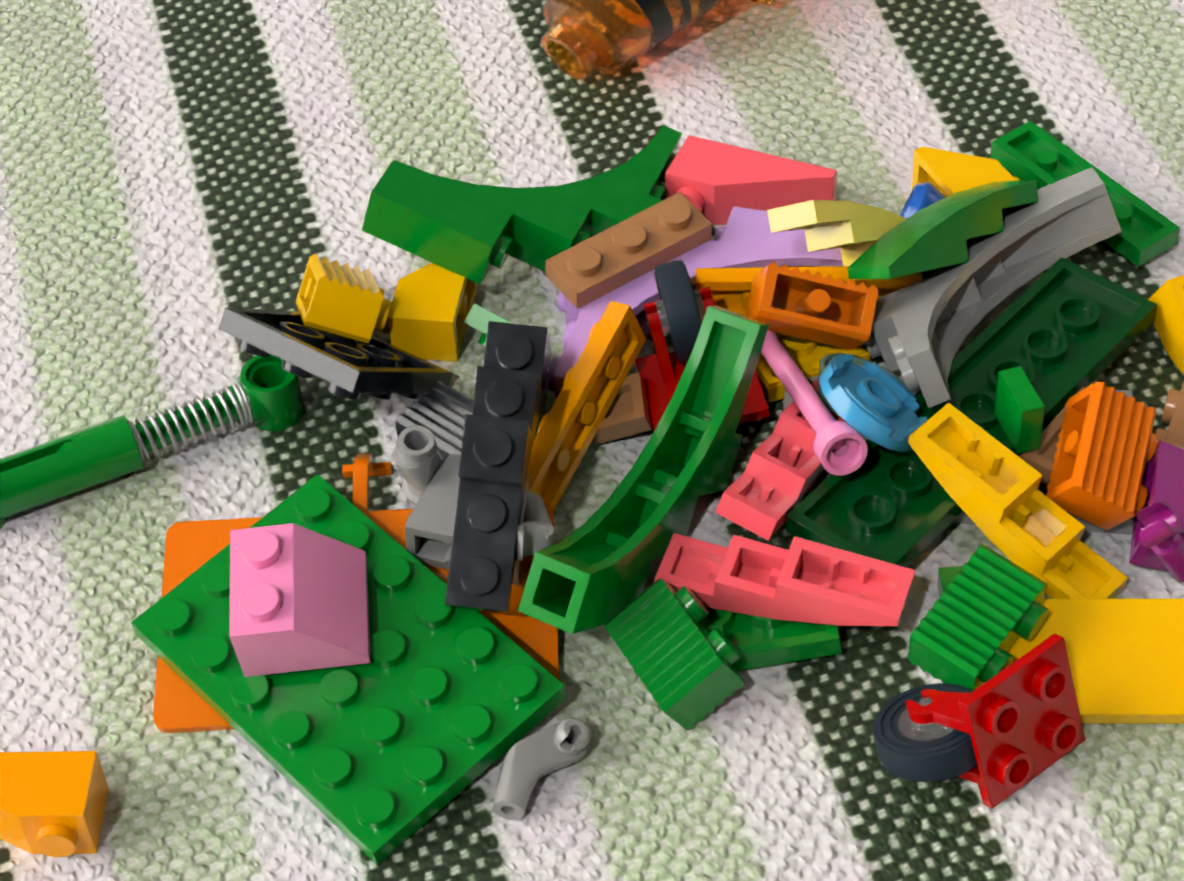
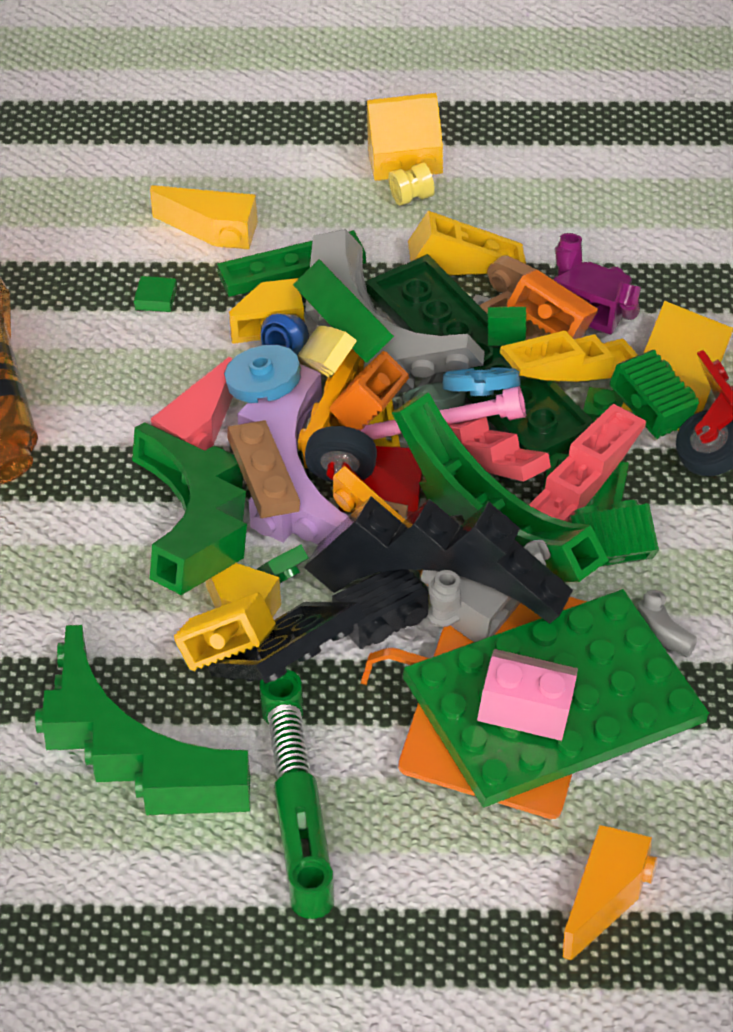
camera: 75 degrees left, 0 degrees up
none -> green arch [35,625,250,815]
none -> green tile [134,276,177,312]
none -> yellow slope [150,185,258,250]
none -> dark azure plate [224,345,301,403]

